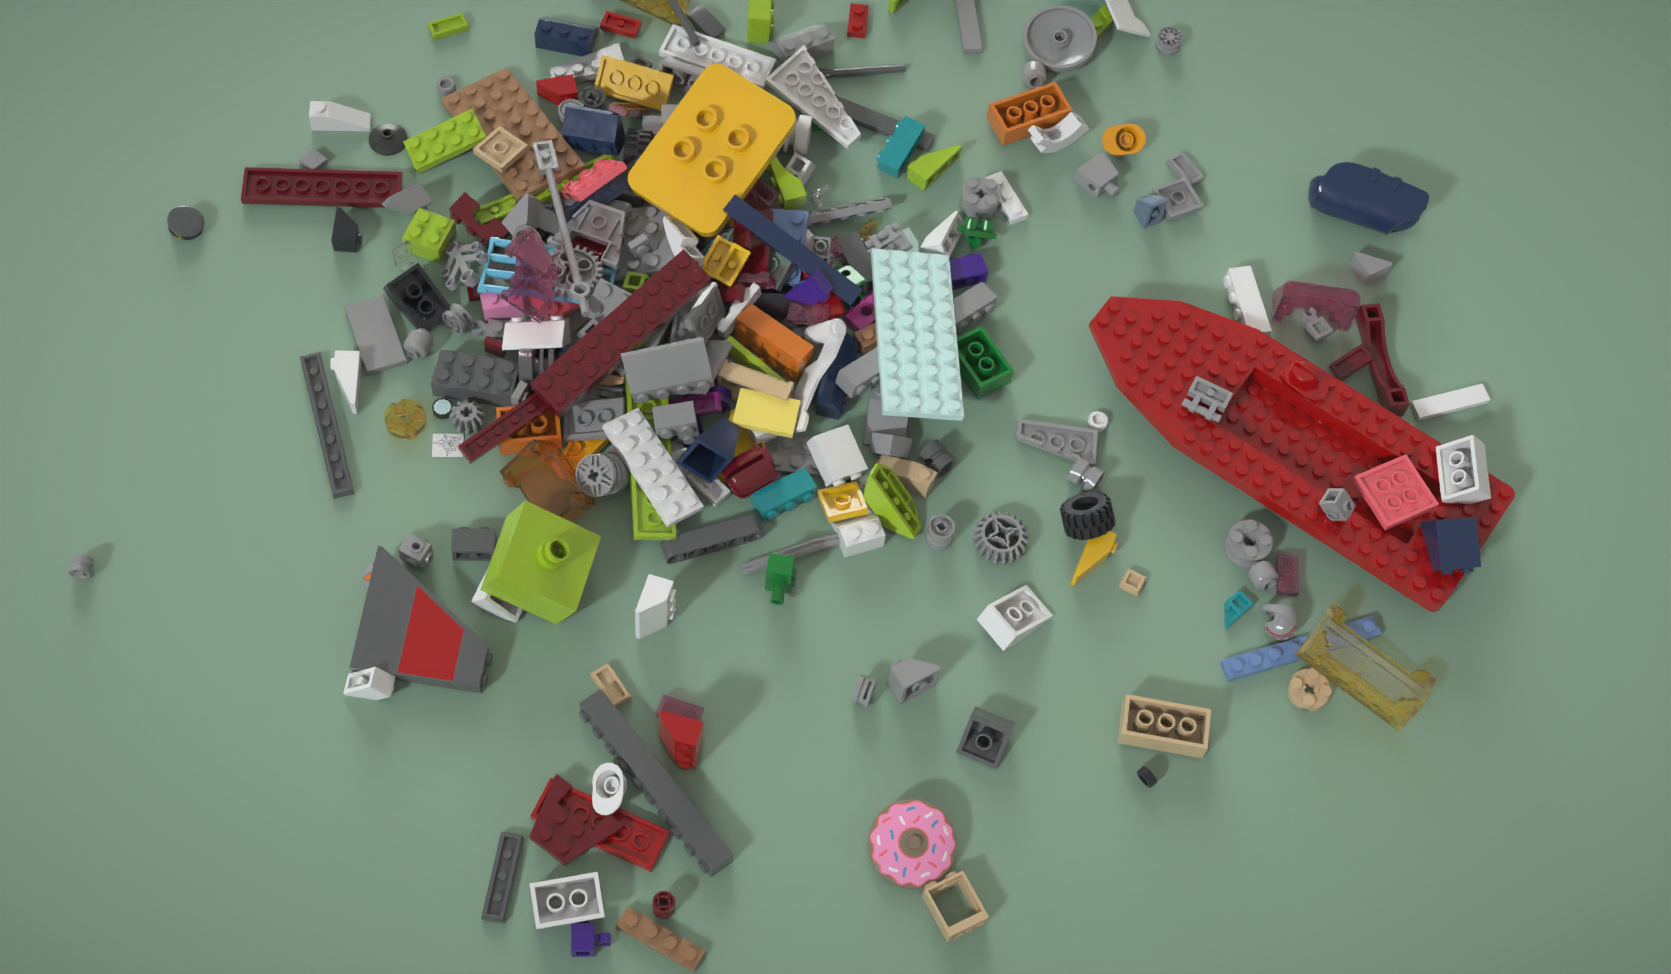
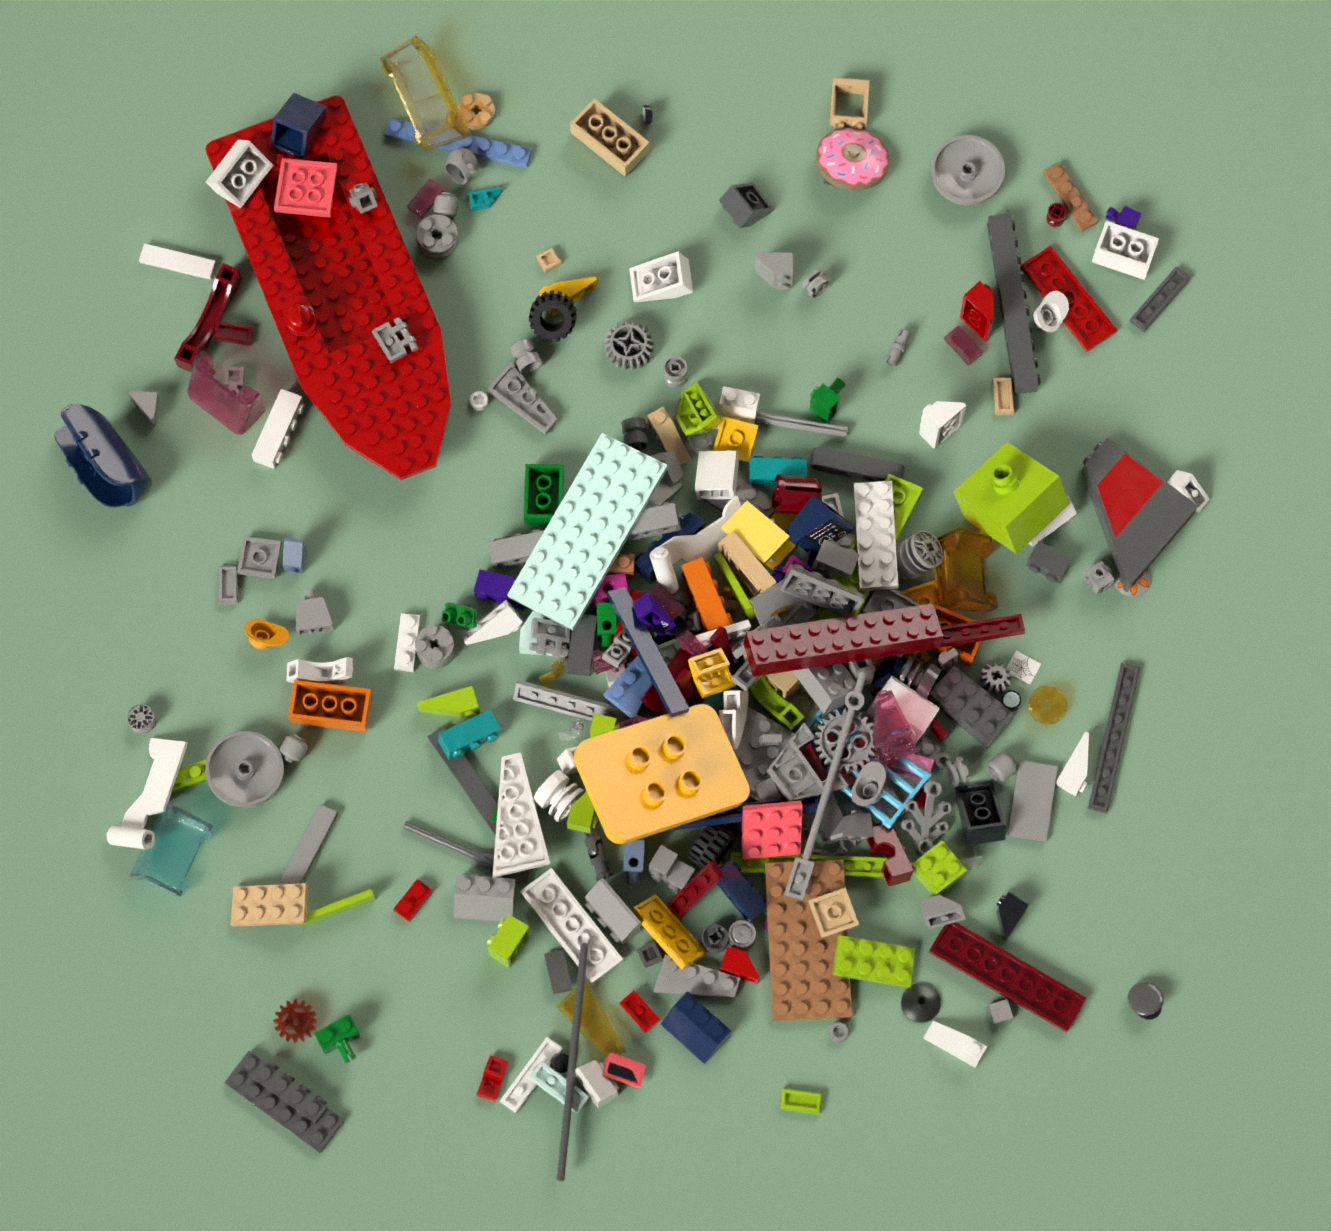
camera: 140 degrees left, 10 degrees up
dark red wing [530,774,624,866] -> none
none -> light grey pin [885,329,911,367]
none -> light grey dish [931,135,1005,205]

